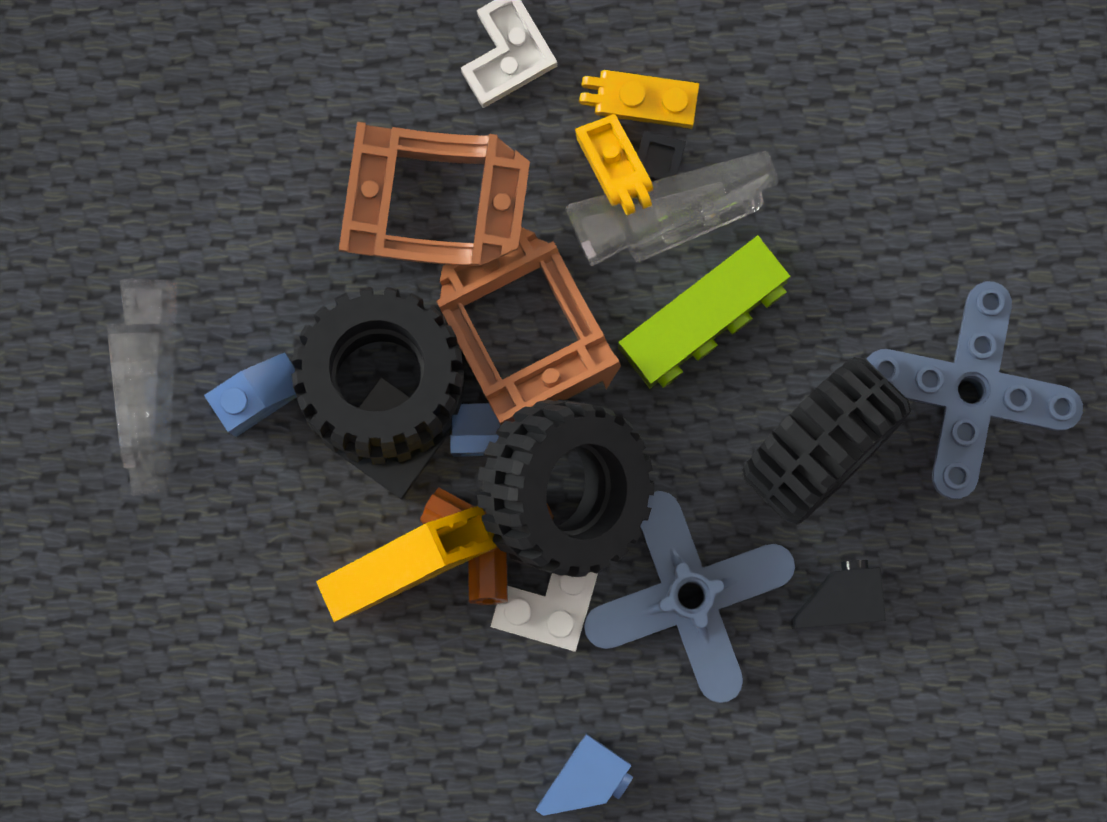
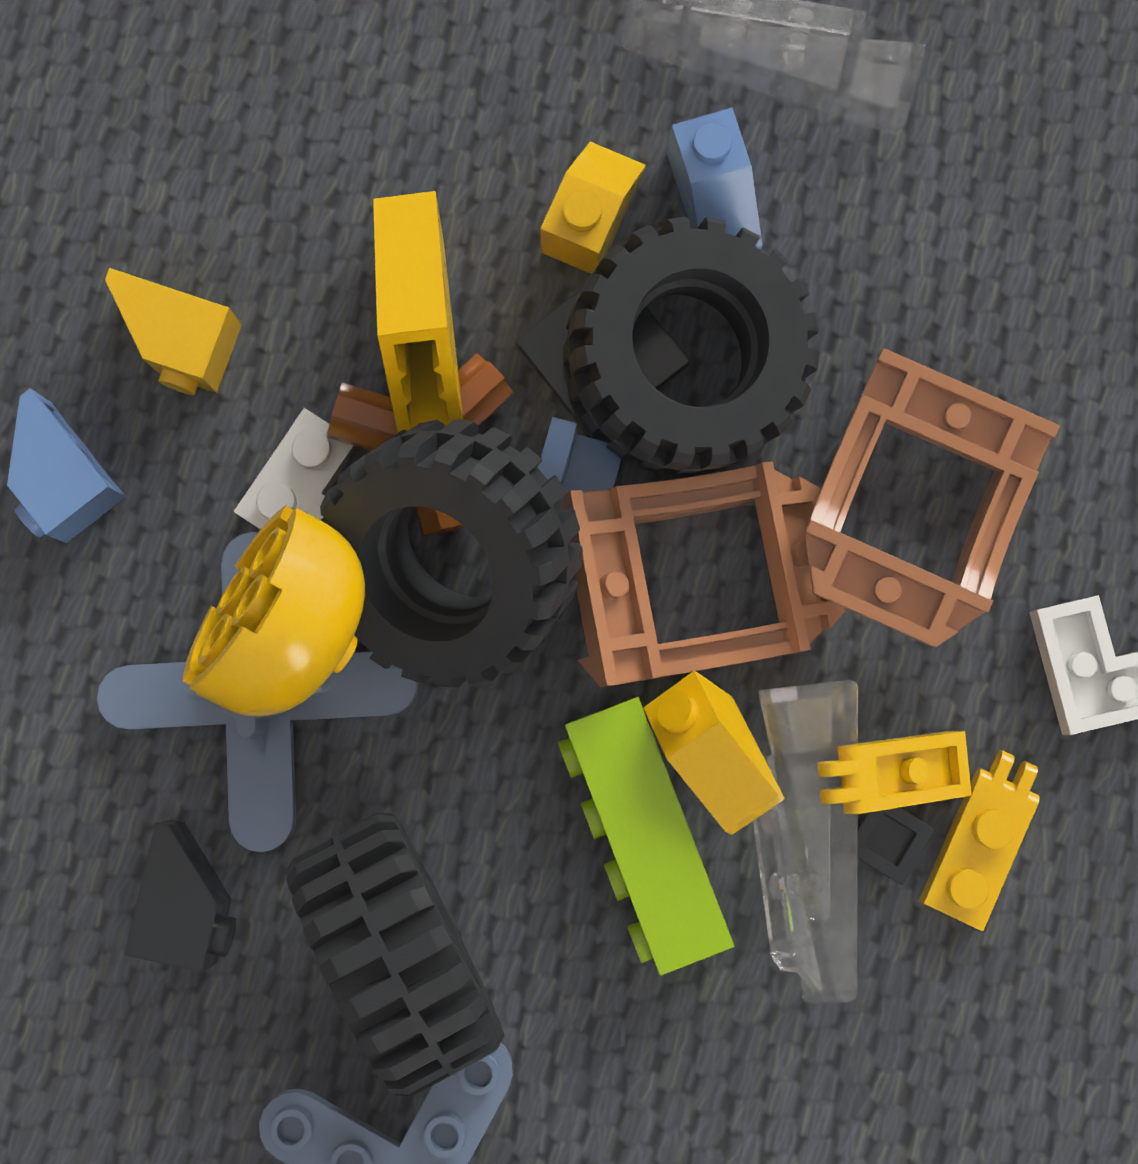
camera: 100 degrees right, 0 degrees up
none -> yellow slope [105,268,242,395]
none -> yellow cylinder [182,505,365,717]
none -> yellow slope [540,142,646,274]
none -> yellow slope [643,670,785,835]

